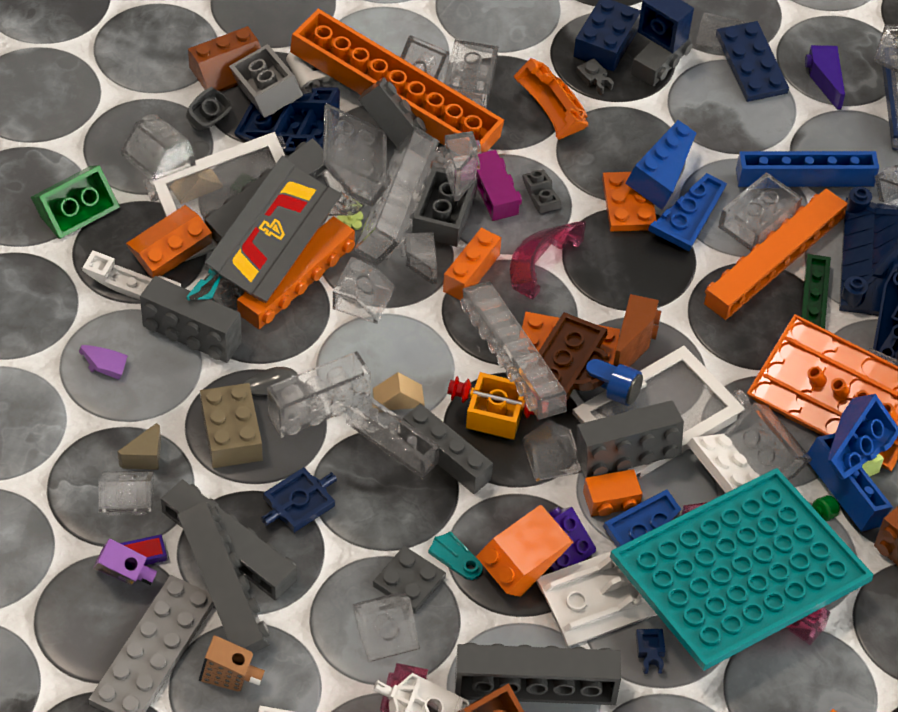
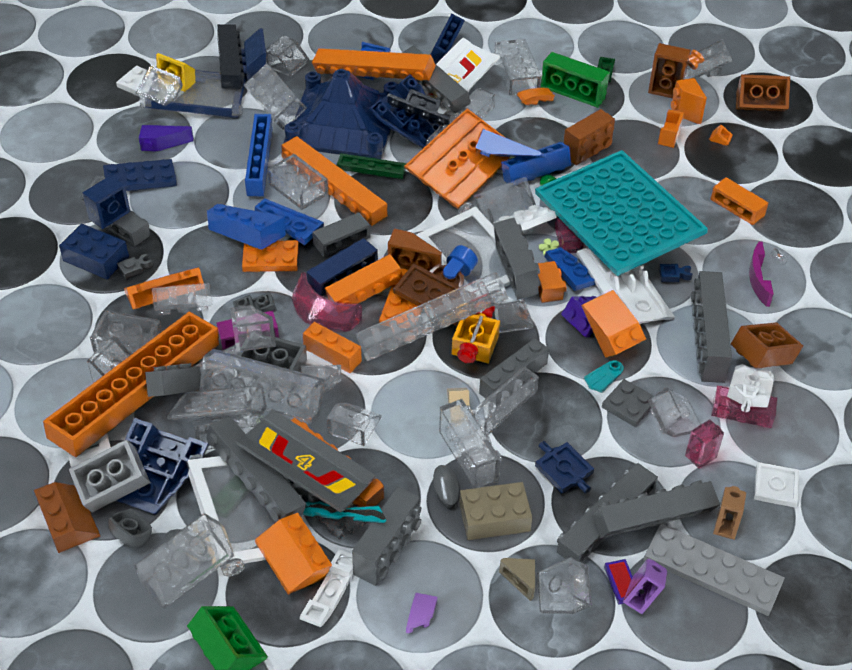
camera: 85 degrees left, 5 degrees down
none -> clear brick [152,283,212,315]
none -> dark blue brick [307,238,378,297]
none -> dark grey brick [313,212,370,257]
none -> orange brick [325,254,403,314]
none -> yellowish green plant [539,238,559,256]
none -> clear pink brick [685,419,724,469]

